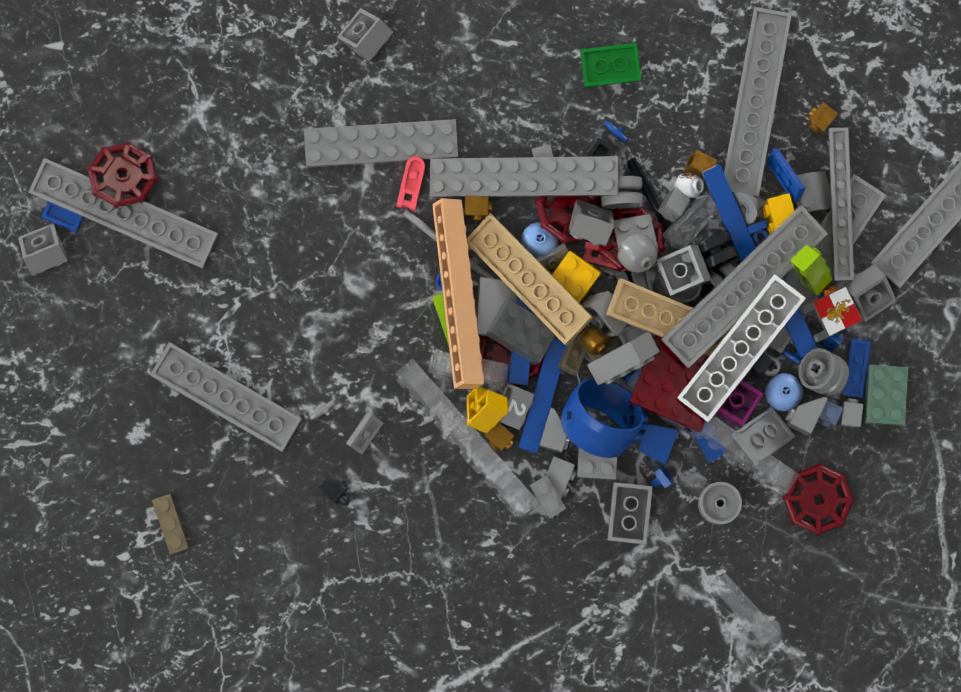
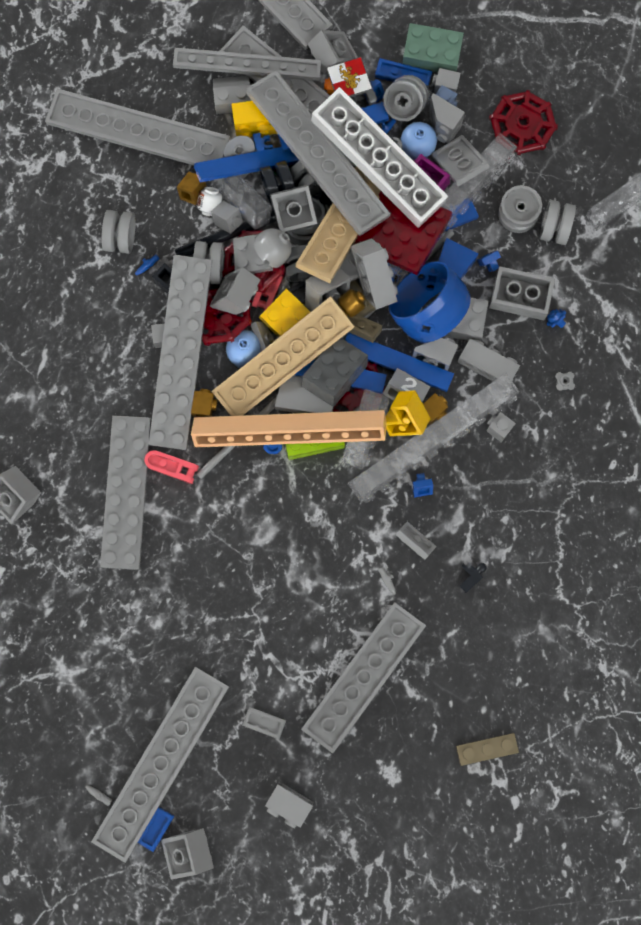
camera: 90 degrees left, 5 degrees down
dark red plate [86,141,158,209] -> none
light grey plate [529,476,566,519] -> none
green plate [580,43,641,88] -> none
blue tile [766,148,805,202] -> none
lime brick [790,244,833,295] -> none
pearl gold brick [807,102,838,134] -> none
none -> light grey helmet [85,785,113,806]
none -> light grey wheel [102,210,136,254]
none -> light grey plate [242,707,286,739]
none -> light grey brick [265,781,313,829]
none -> blue tile [413,473,433,498]
none -> light grey brick [487,412,516,442]
none -> light grey wheel [539,199,576,246]
none -> blue plant [547,309,566,328]
none -> light grey plate [555,372,575,391]

